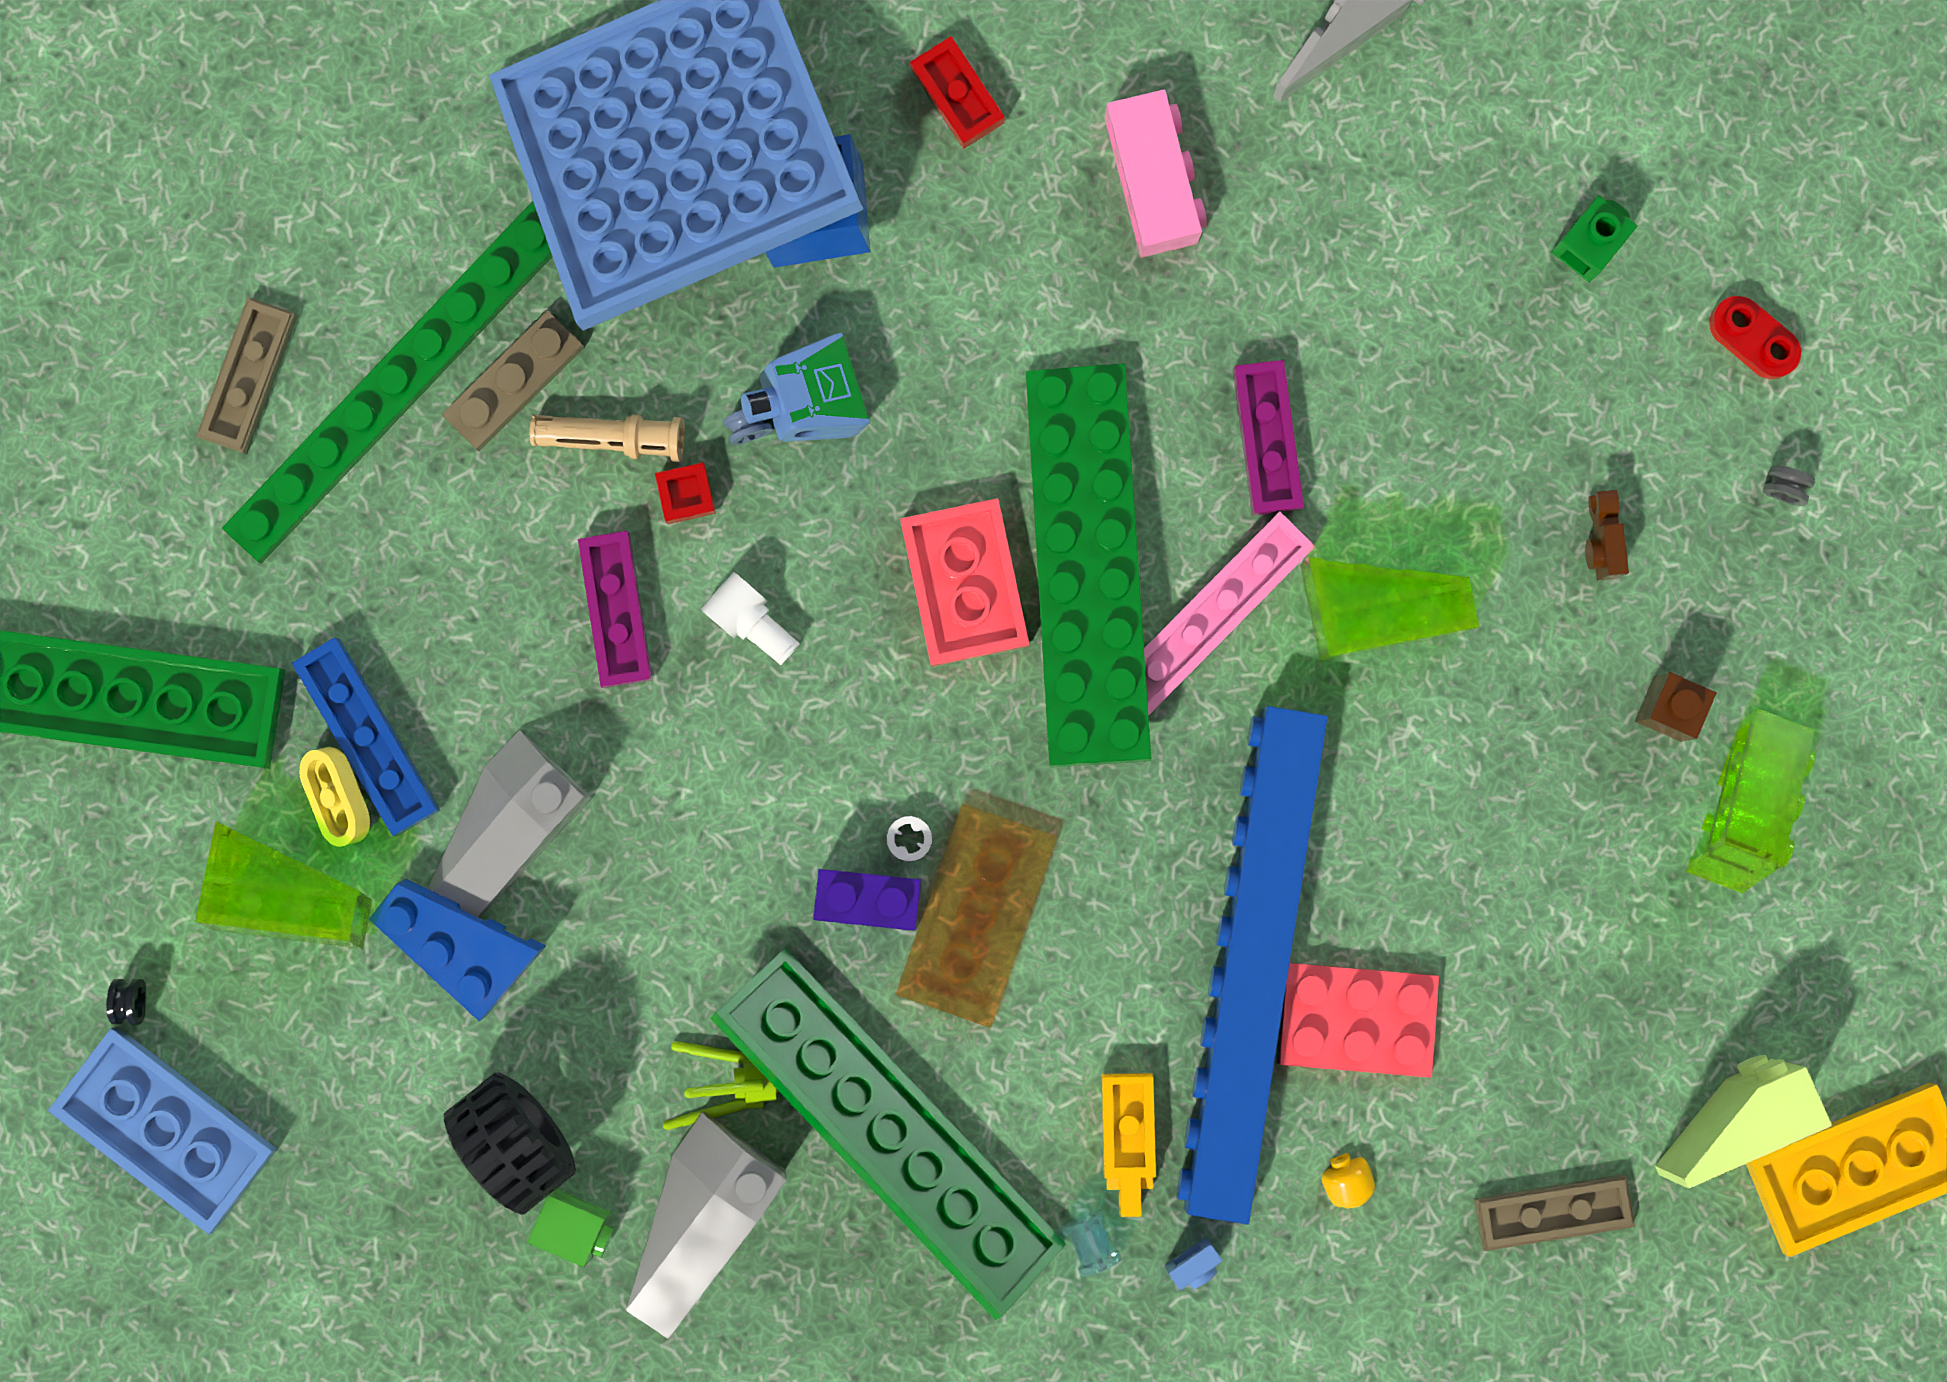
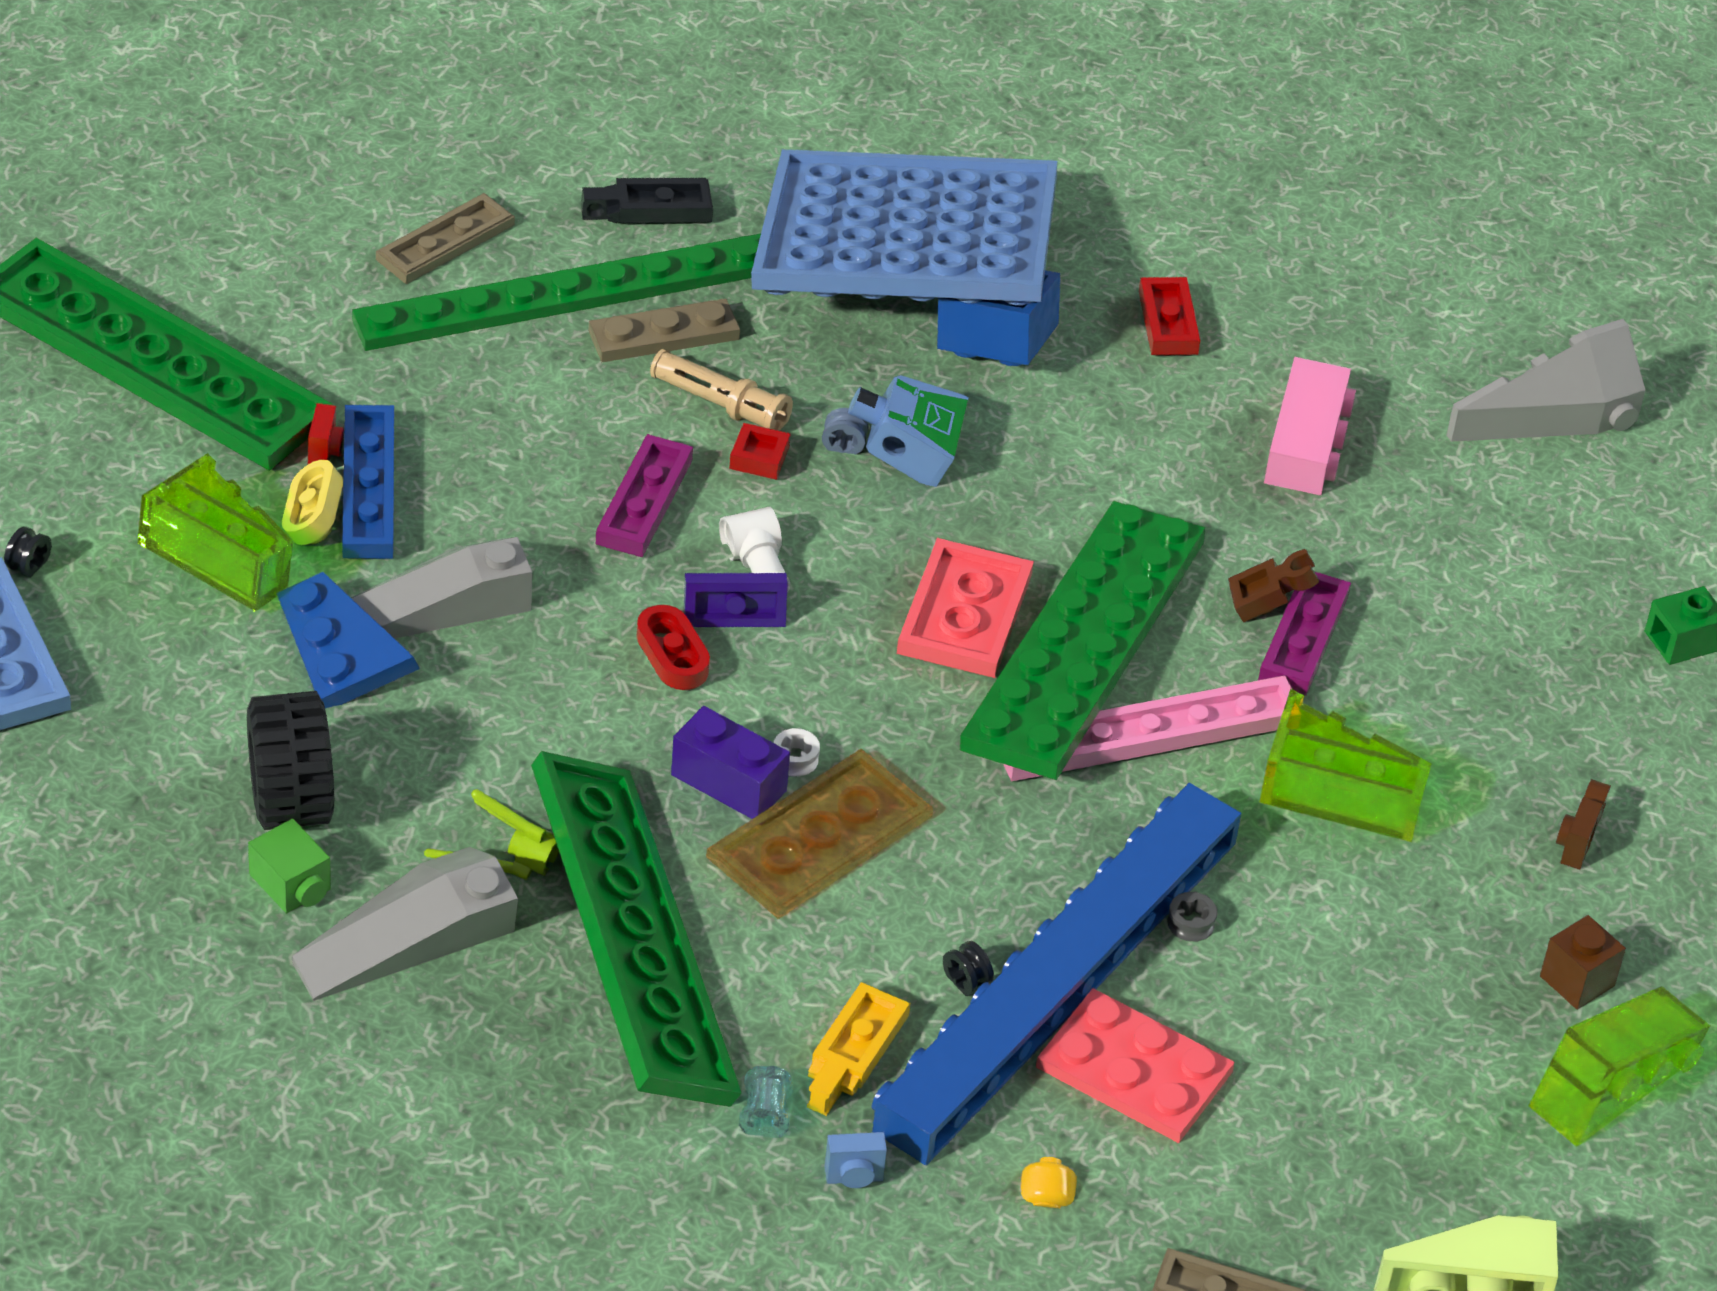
camera: 25 degrees right, 40 degrees down
none -> red plate [308,403,344,464]
none -> black hinge [581,178,713,223]
none -> red plate [637,605,710,690]
none -> dark purple plate [684,573,788,627]
none -> black bush [943,941,994,996]
none -> dark grey bush [1167,892,1217,942]
none -> reddish brown plate [1228,549,1319,623]

